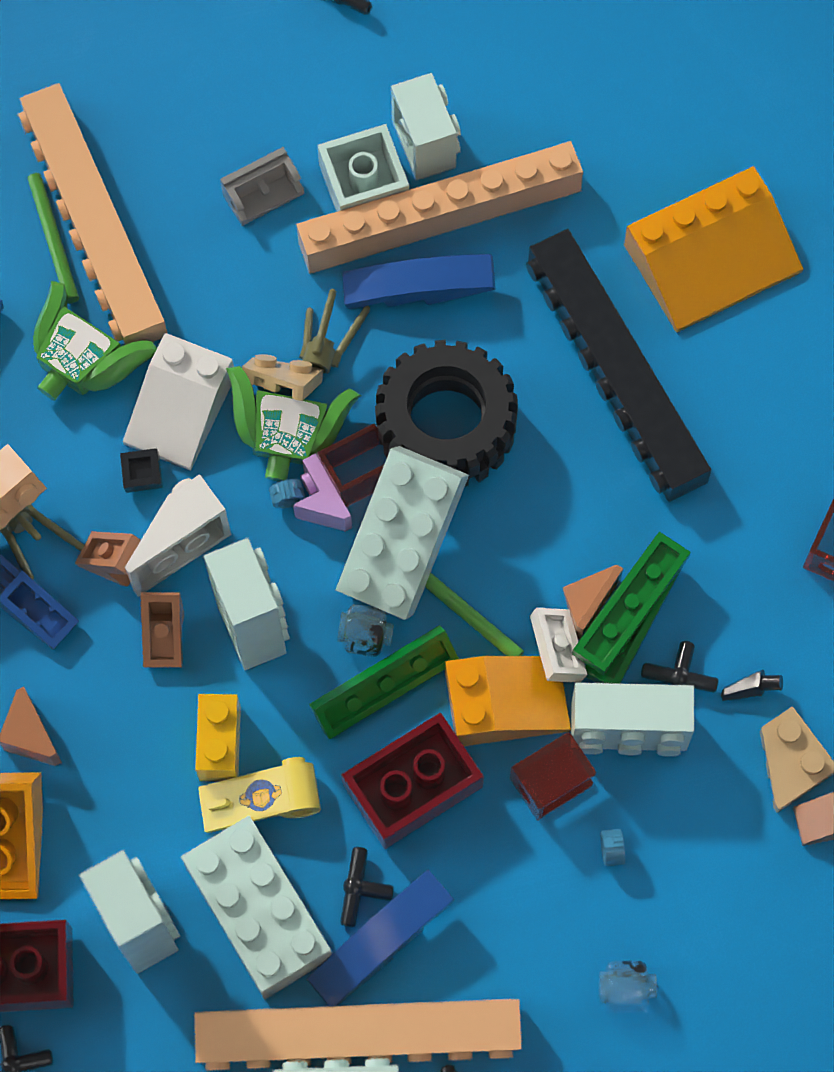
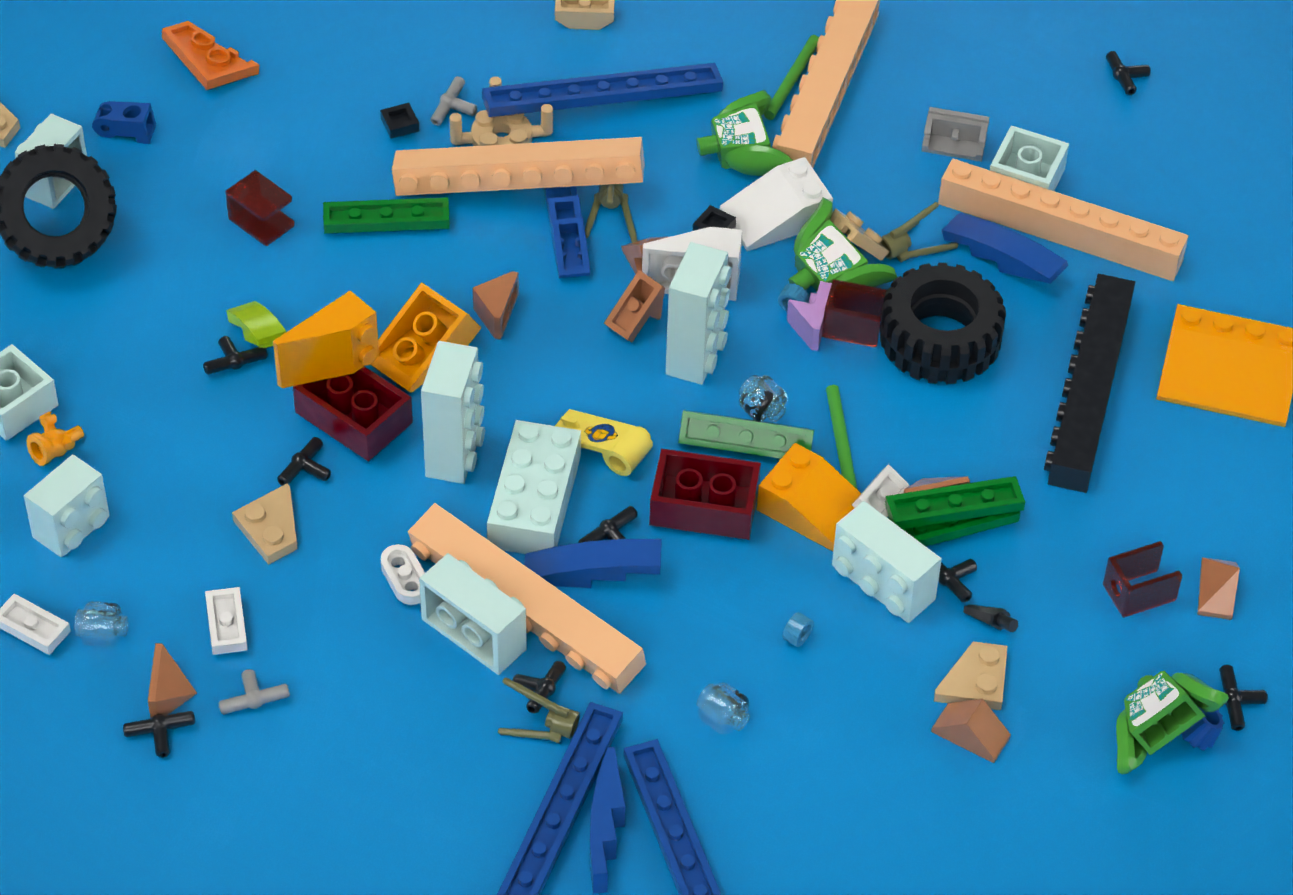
camera: 40 degrees right, 20 degrees down
yellow brick [195,694,241,781] -> none
light aqua brick [336,446,469,620] -> none
light aqua brick [391,73,461,180] -> none
clear red piece [510,733,596,821] -> none

